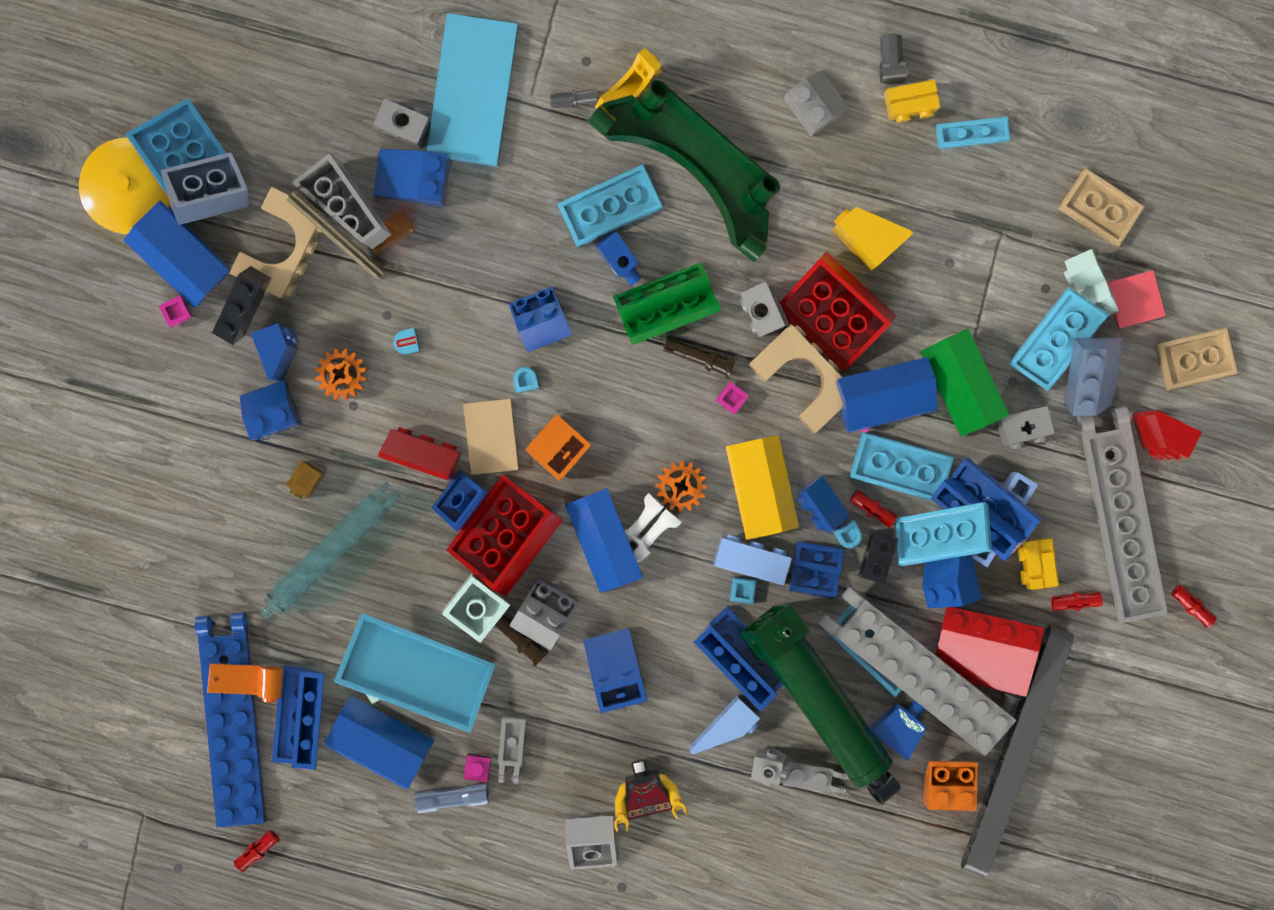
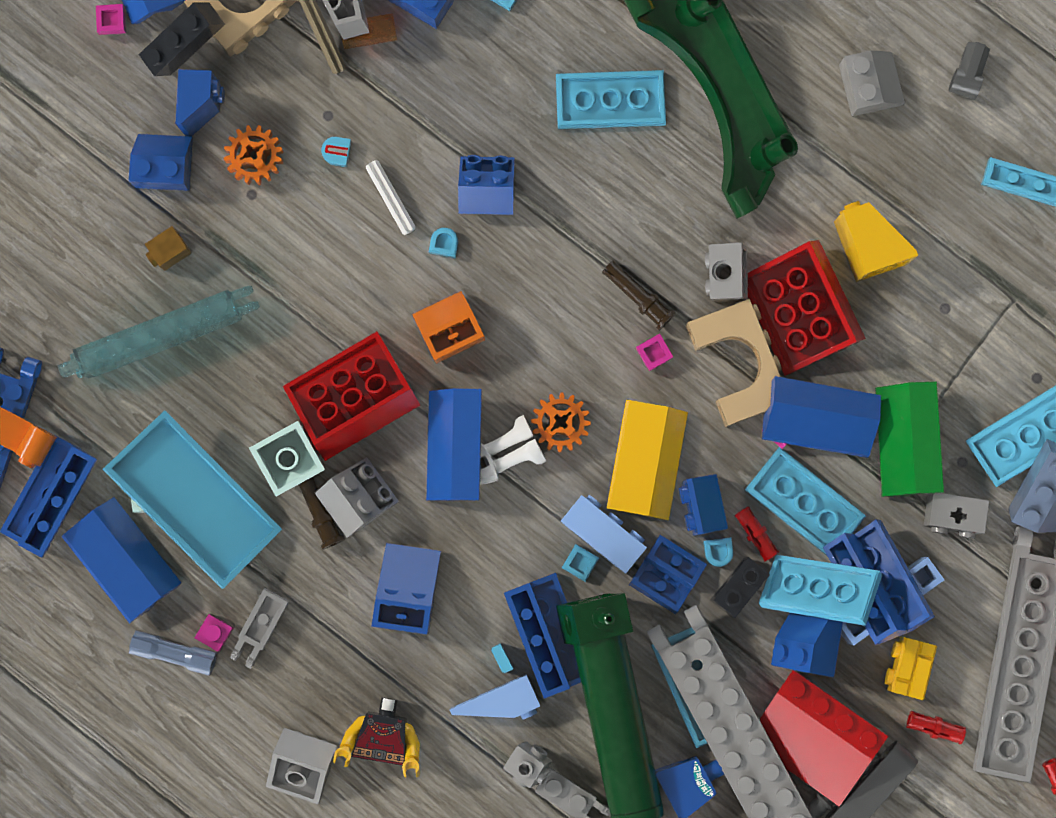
camera: 25 degrees right, 5 degrees down
red slope [377,427,461,480] -> none
blue slope [431,470,489,531] -> none
tan tile [463,399,519,475] -> none
blue torso [594,232,642,286] -> none
green slope [613,262,721,345] -> none
yellow brick [884,79,940,123] -> none
none -> white axle [366,160,415,235]
none -> medium azure tile [491,643,513,673]

